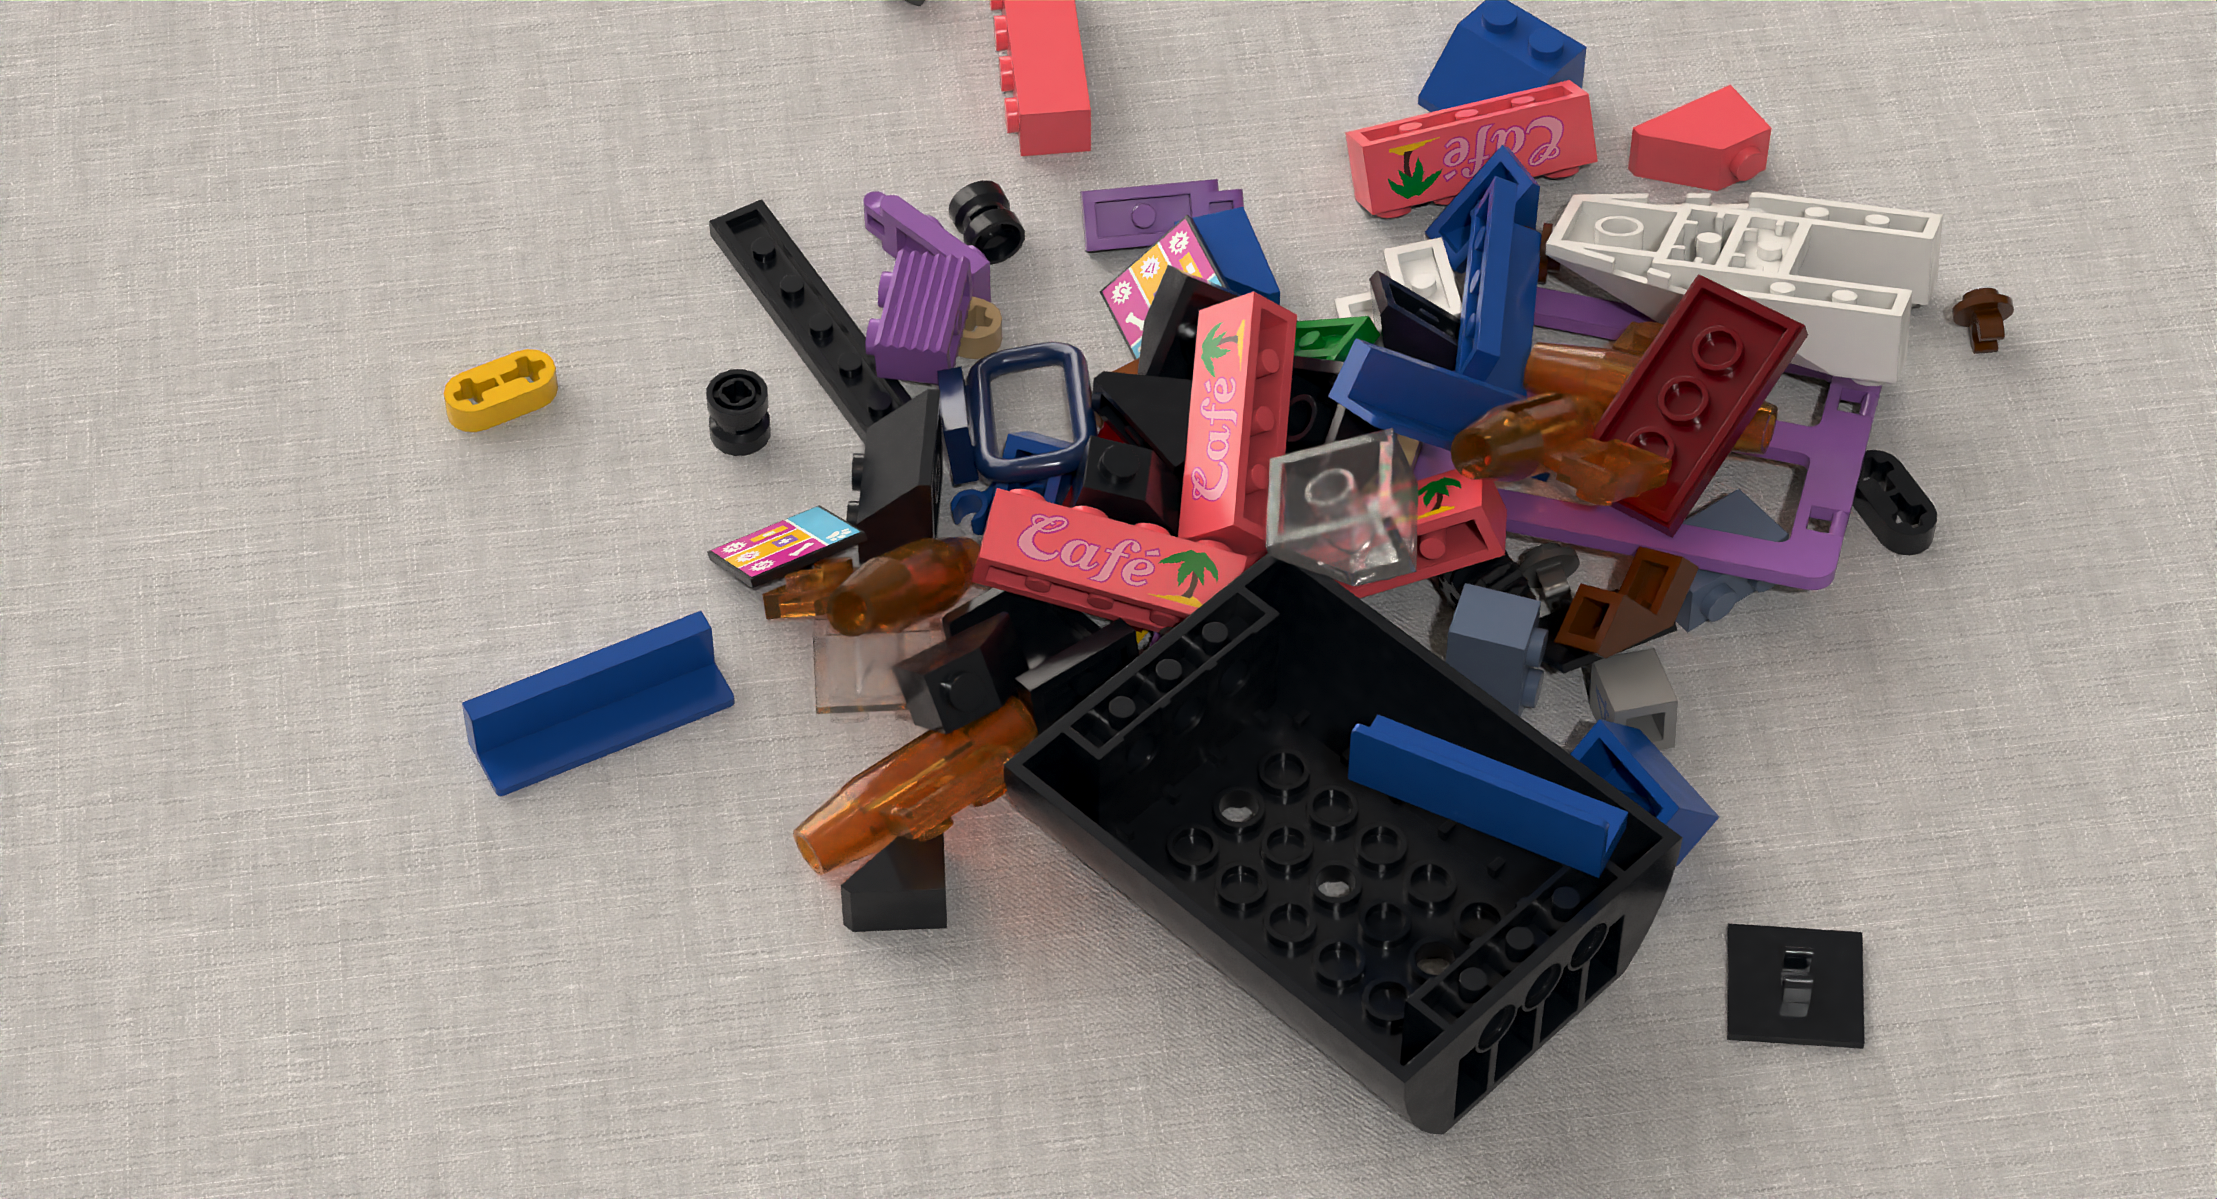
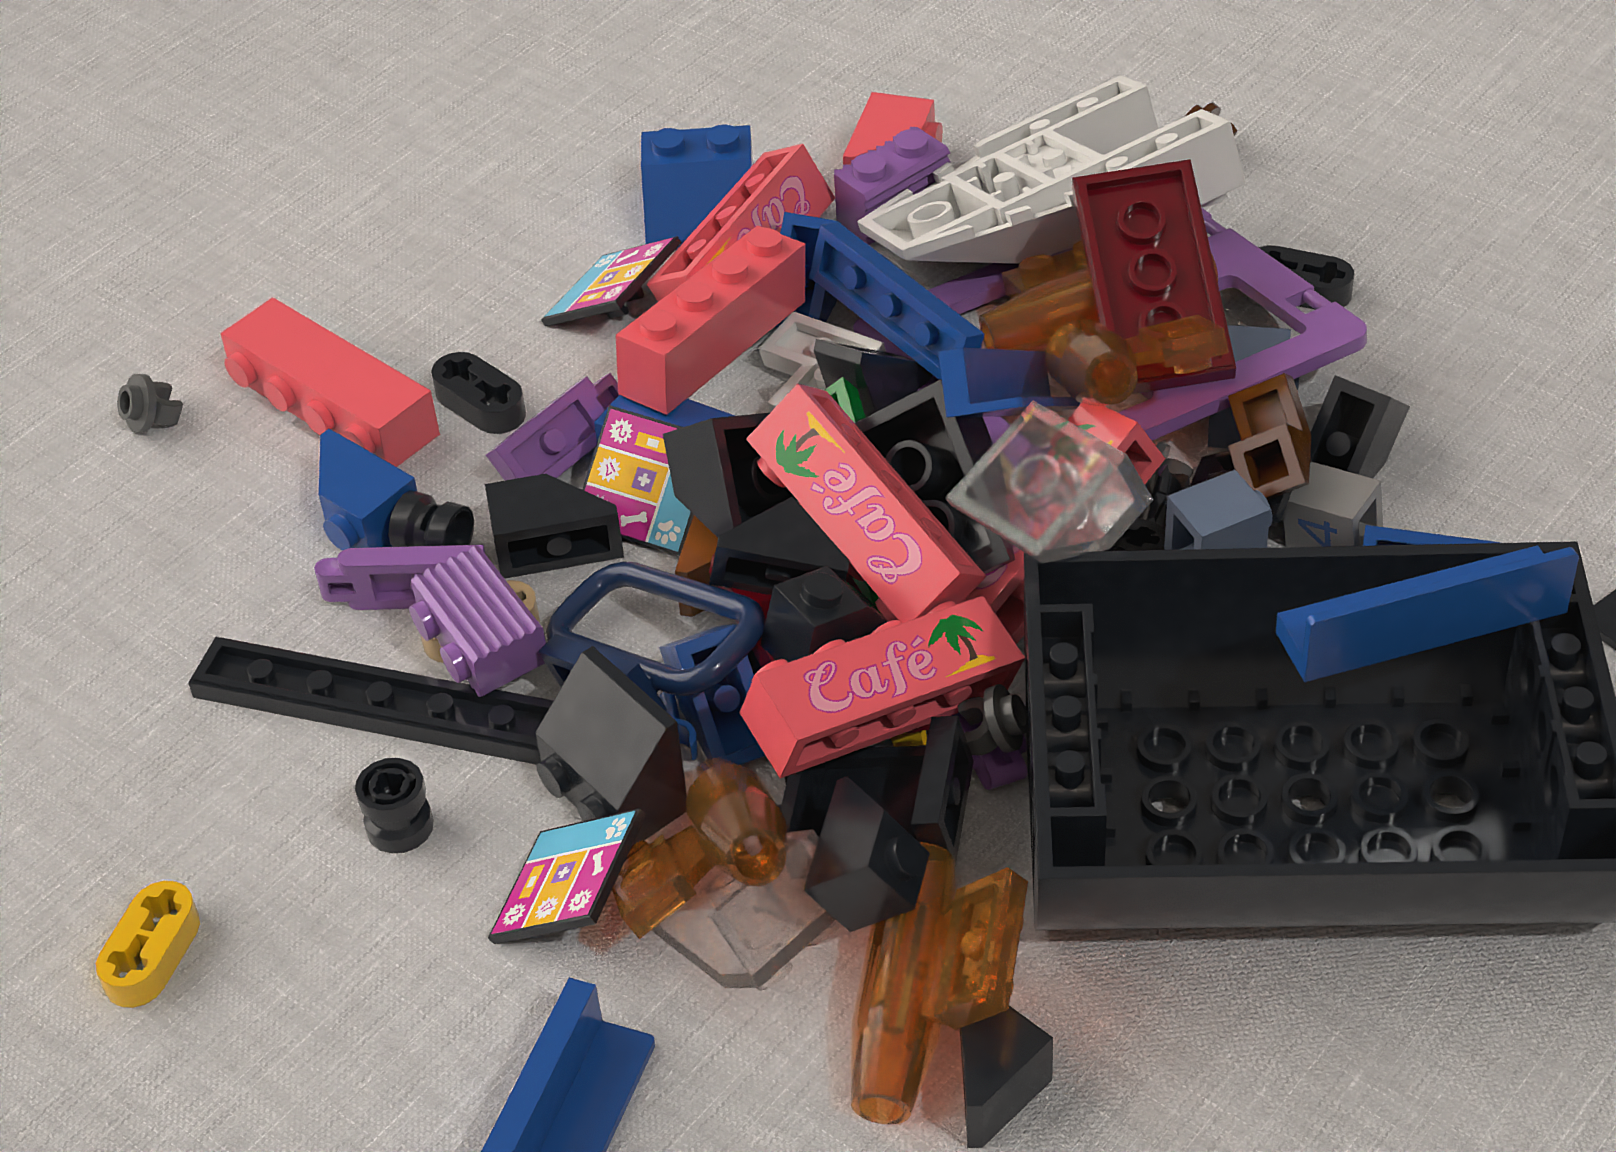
camera: 40 degrees left, 5 degrees down
none -> blue slope [318,429,417,551]
none -> black beam [431,352,526,434]
none -> black slope [485,474,624,579]
none -> piece [541,236,682,326]
none -> coral brick [616,225,805,415]
none -> medium lavender brick [834,127,951,245]
none -> black slope [1310,375,1410,478]

